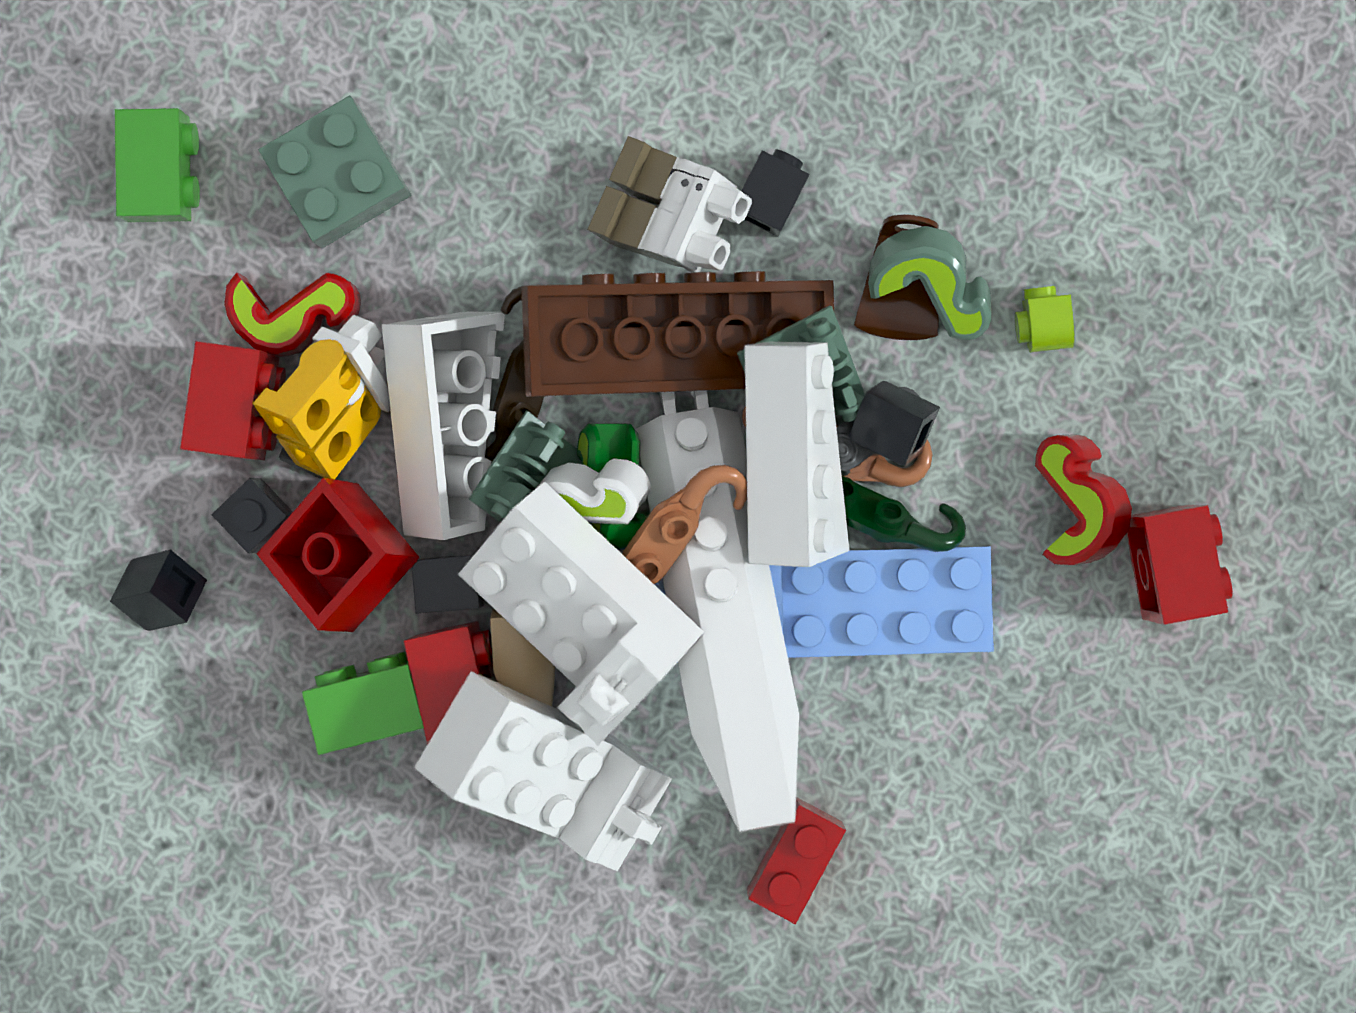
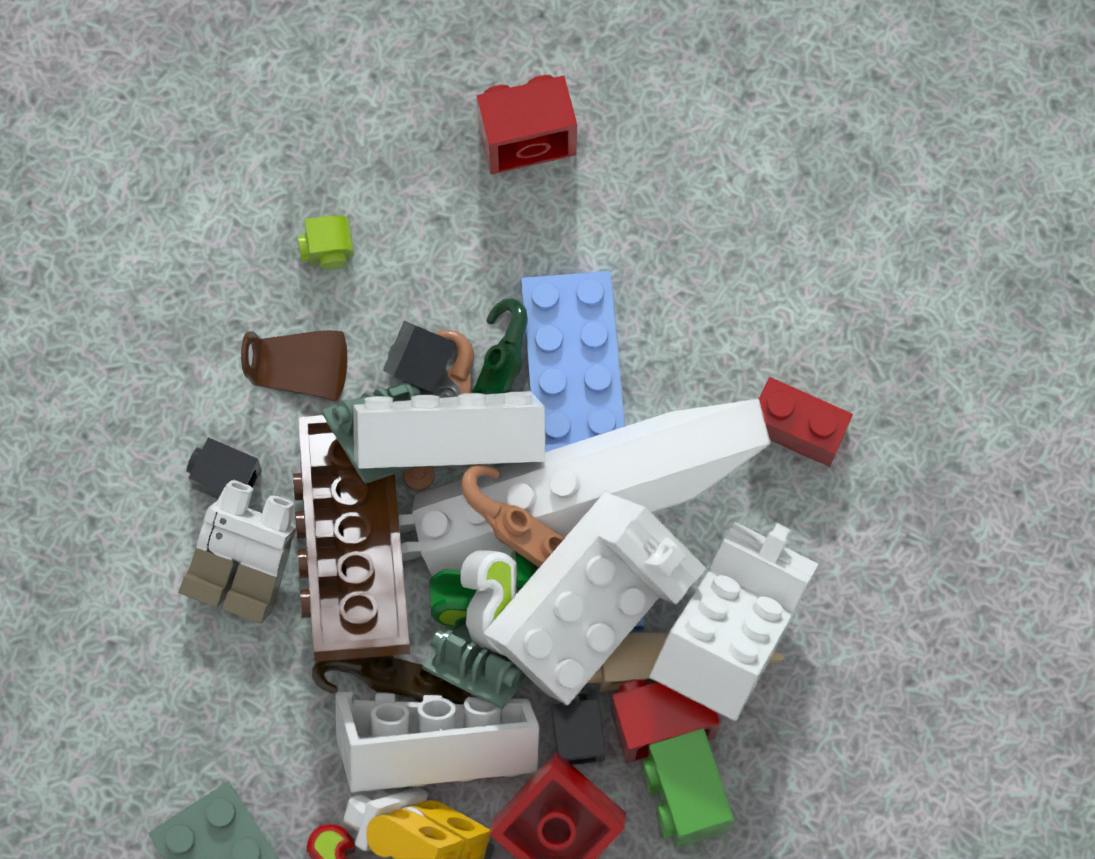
camera: 95 degrees left, 15 degrees down
sand green animal [868,226,991,340] -> none
red animal [1035,434,1132,565] -> none

